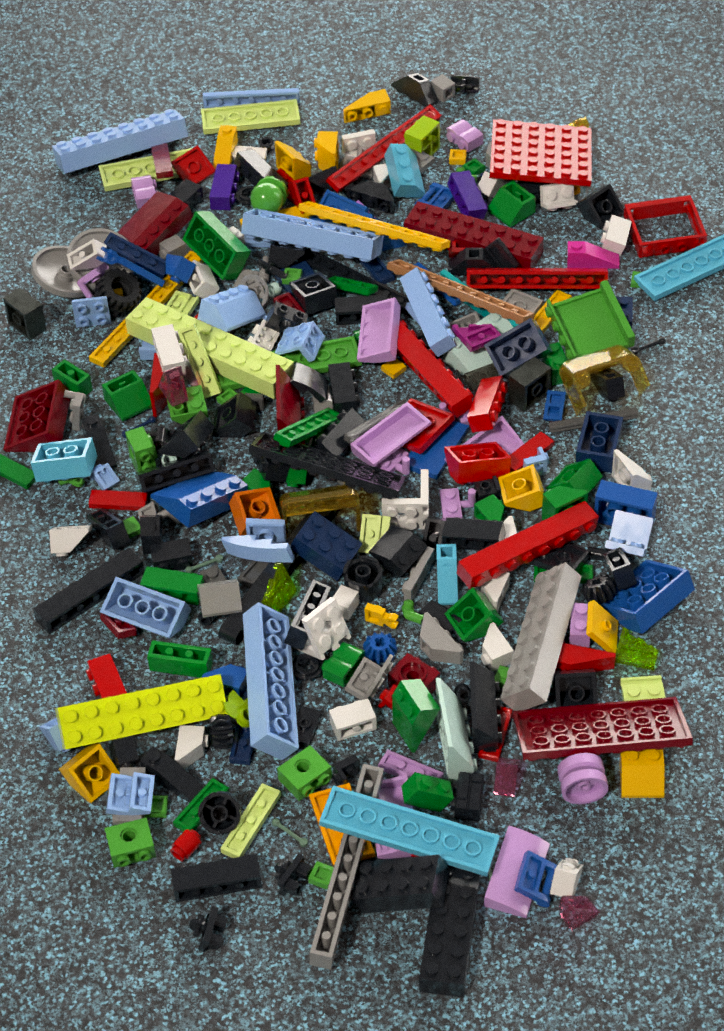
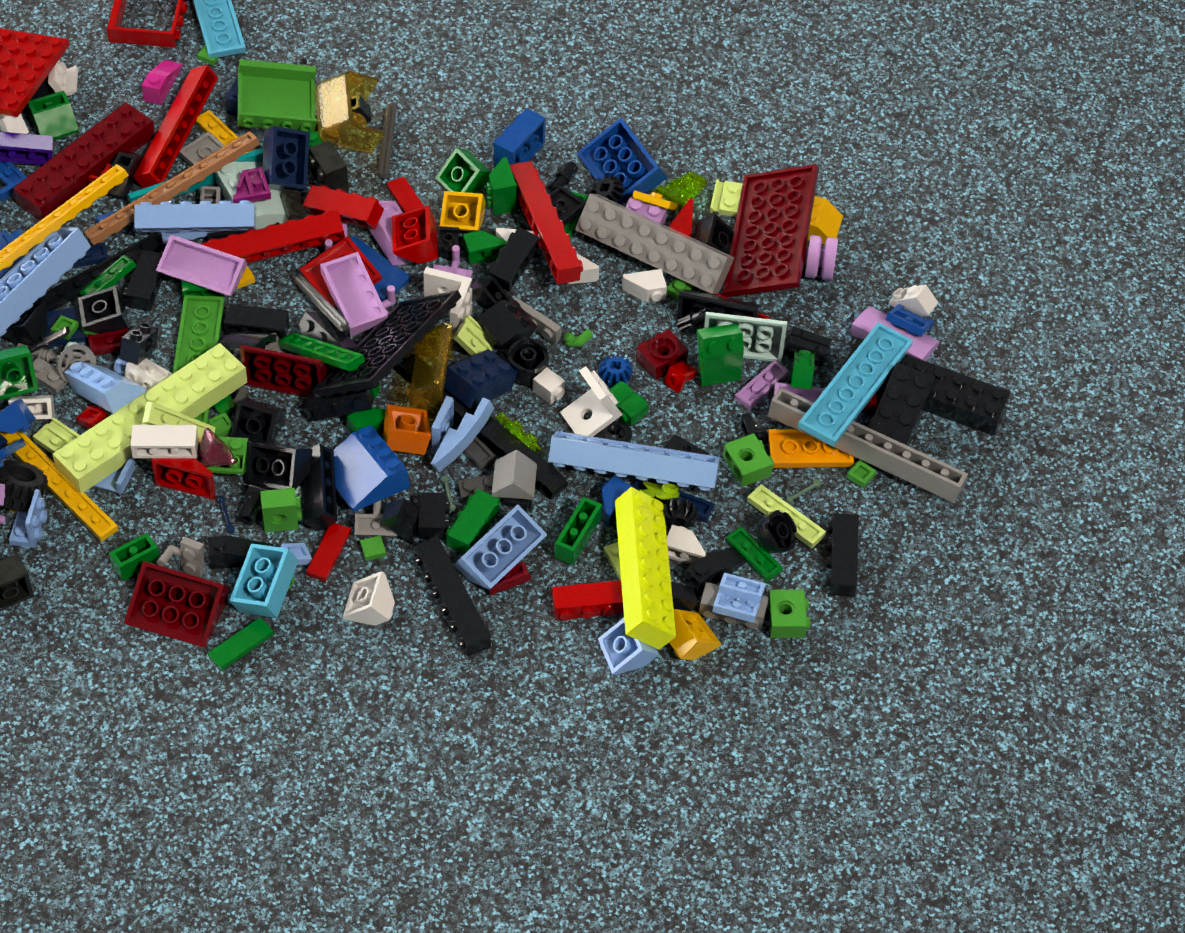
camera: 80 degrees left, 5 degrees up
black slope [86,508,131,550] -> none
green slope [102,370,152,421] -> none
red brick [170,829,201,862] -> none
black hips [189,906,228,952] -> none
black hips [274,853,313,896] -> none
light blue bracket [275,321,325,362] -> none
black brick [284,579,331,651] -> none
white brick [329,698,377,741] -> none
light grey bracket [344,654,394,700] -> none
yellow plate [364,603,399,629] -> none
black tile [419,600,462,634] -> none
light grey slope [420,612,464,664] -> none
medium azure slope [436,544,458,605] -> none
green slope [444,587,504,642] -> none
black tile [485,237,520,268] -> none
clear pink slope [494,757,520,797] -> none
light blue bracket [523,447,549,474] -> none
blue slope [543,390,566,421] -> none
clear pink slope [559,895,600,931] -> none
dark blue brick [575,411,623,473] -> none
black slope [576,184,624,230] -> none
white brick [600,215,632,257] -> none
black brick [602,547,637,591] -> none
light blue bracket [605,510,654,557] -> none
white slope [612,449,653,491] -> none

